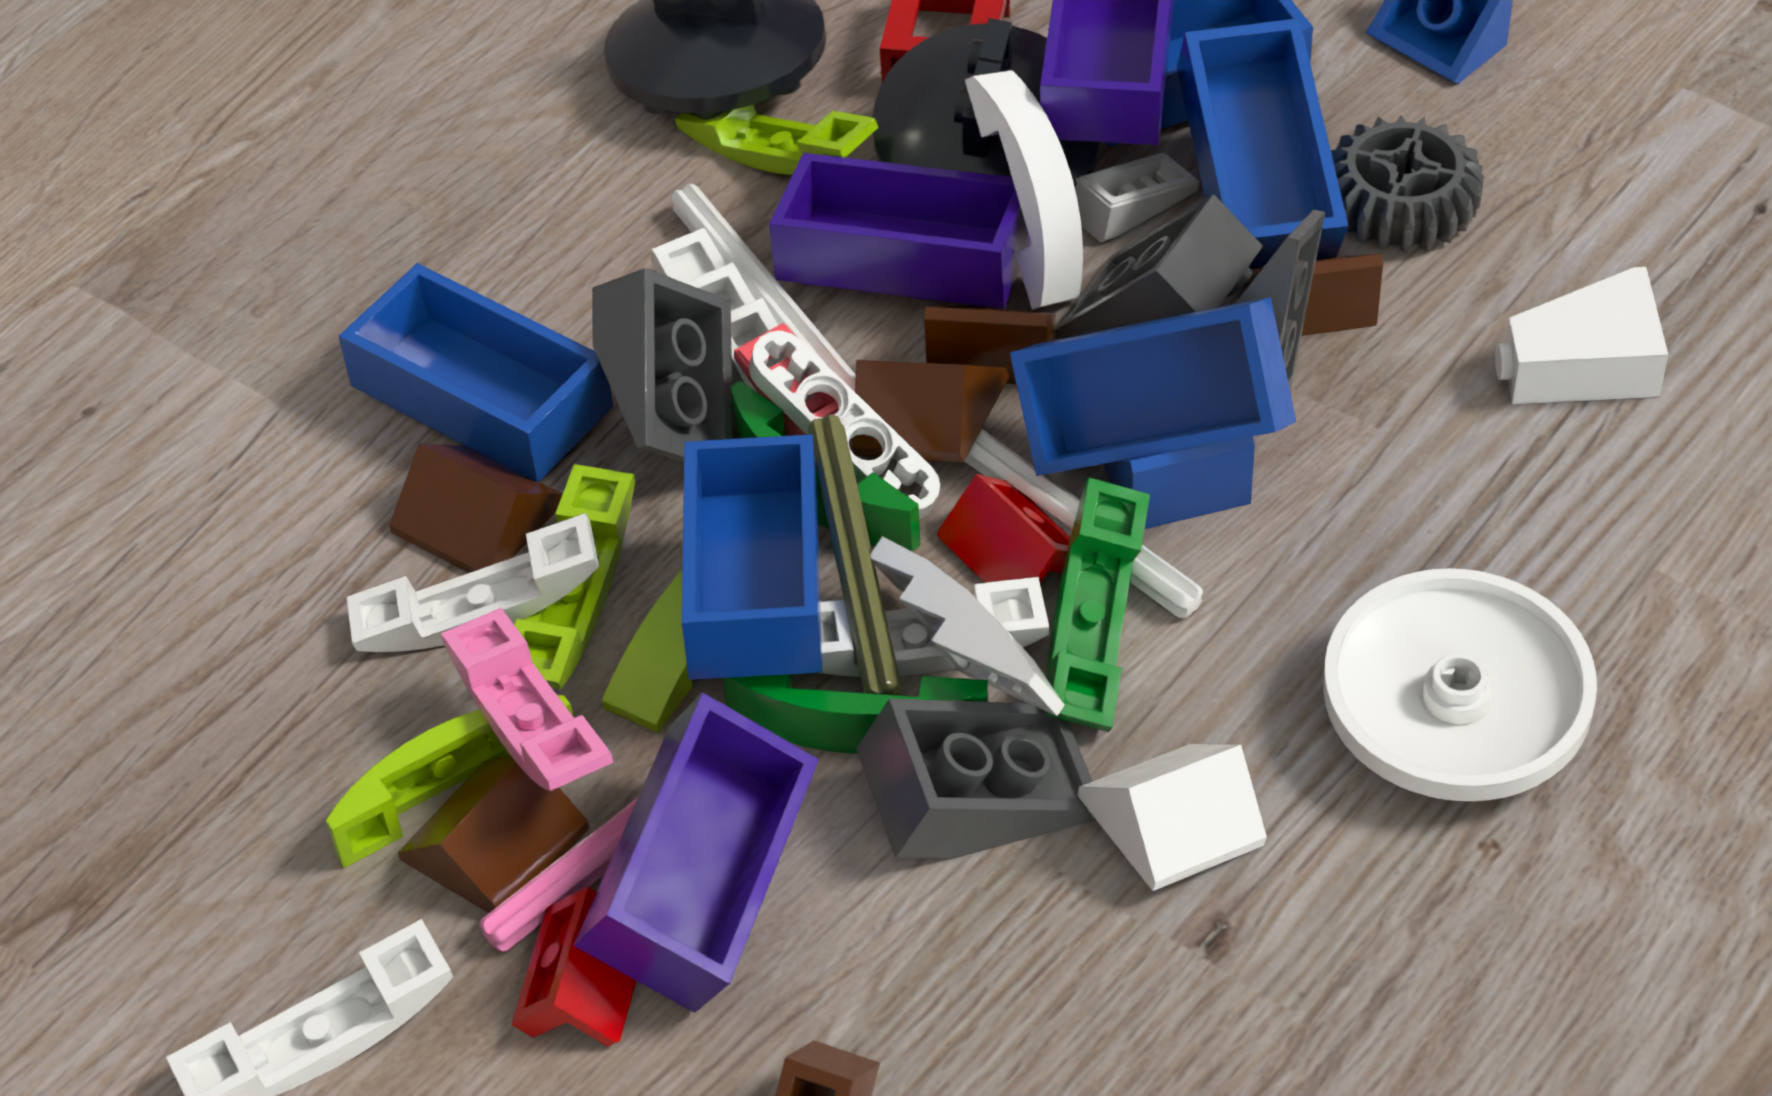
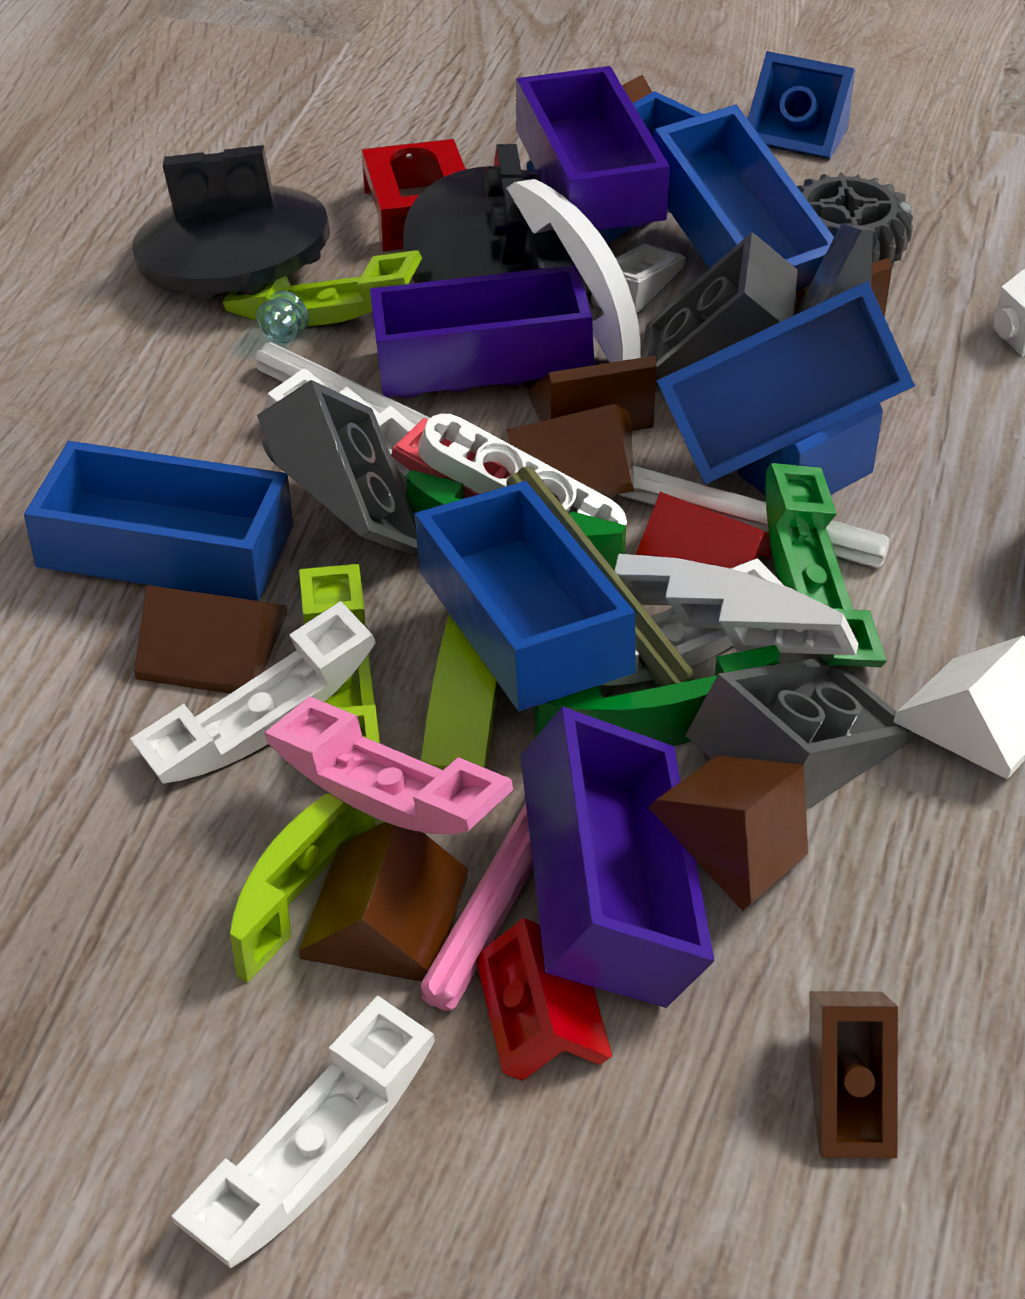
camera: 25 degrees left, 5 degrees down
none -> clear light blue bush [257,291,309,343]
none -> reddish brown slope [648,755,808,911]

